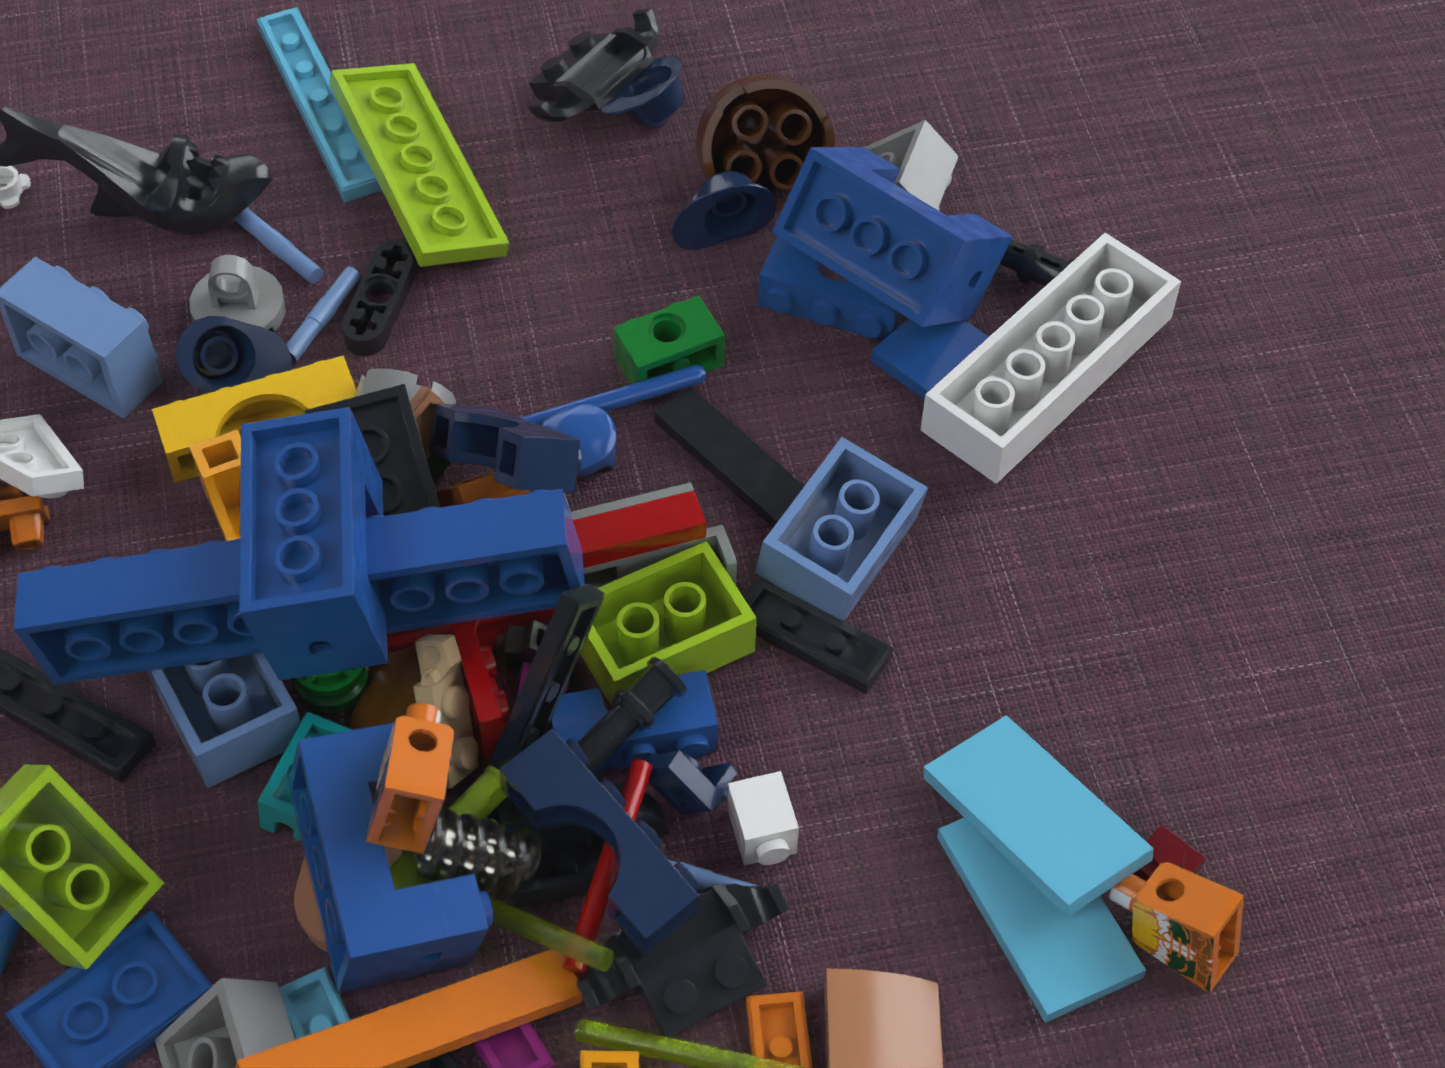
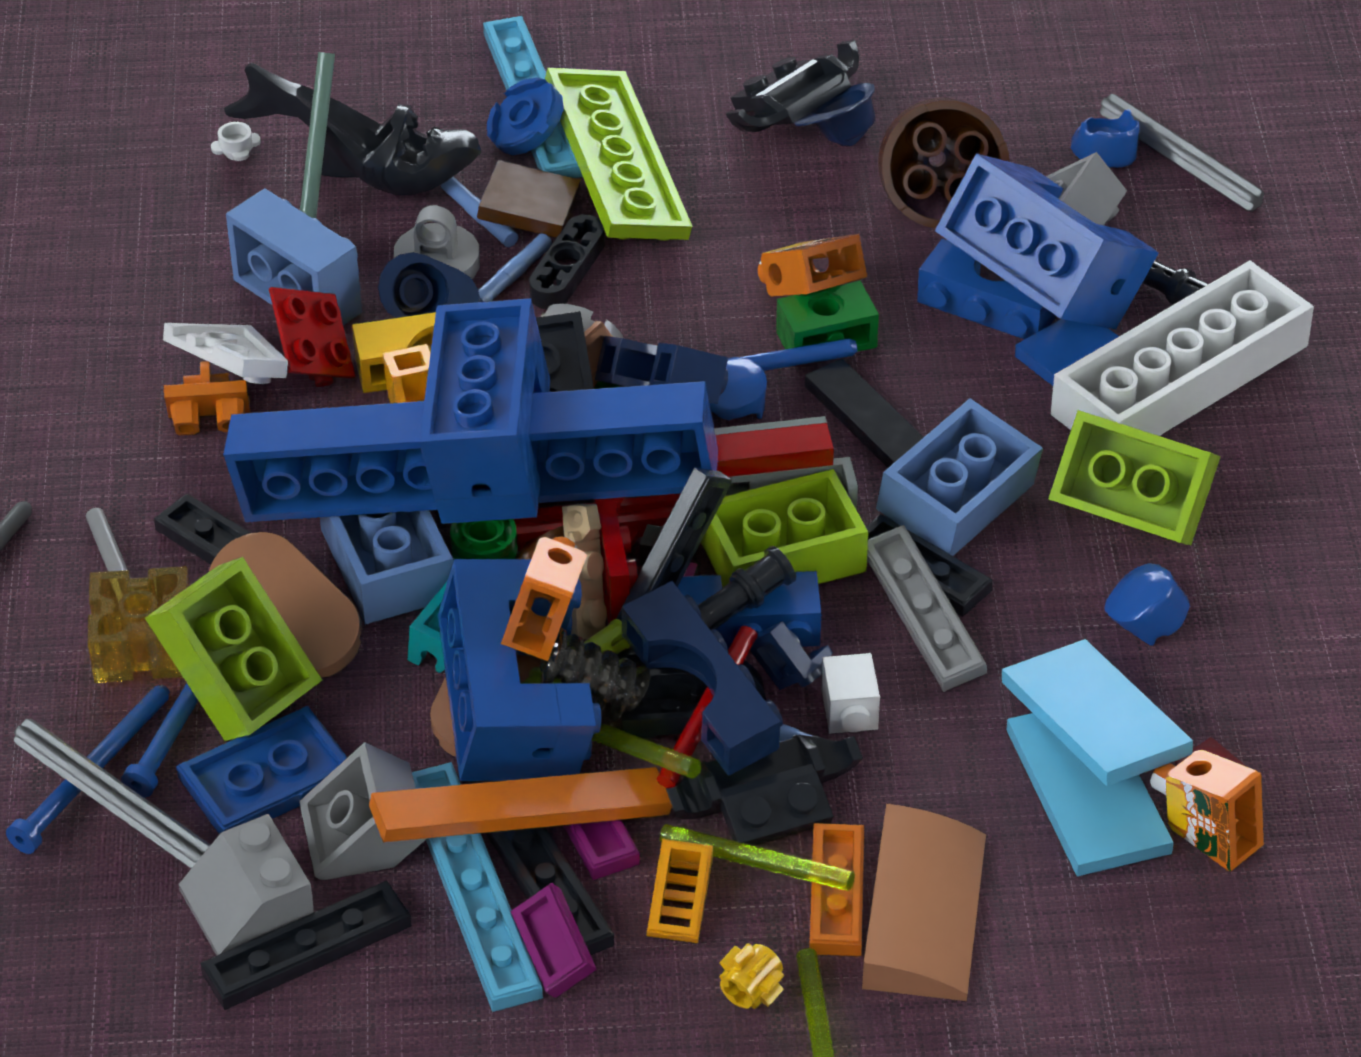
camera: 10 degrees right, 10 degrees down
dark blue piece [671,171,777,250] -> none
none -> nougat tile [209,532,362,678]
none -> red hinge [269,287,355,387]
none -> sand green bar [300,52,335,219]
none -> tile [477,160,581,238]
none -> blue tile [487,77,564,155]
none -> orange torso [758,234,867,297]
none -> light grey tile [867,525,987,692]
none -> lime brick [1048,410,1221,546]
none -> blue hair [1070,109,1140,168]
none -> axle [1100,94,1264,212]
none -> blue hair [1104,563,1190,646]

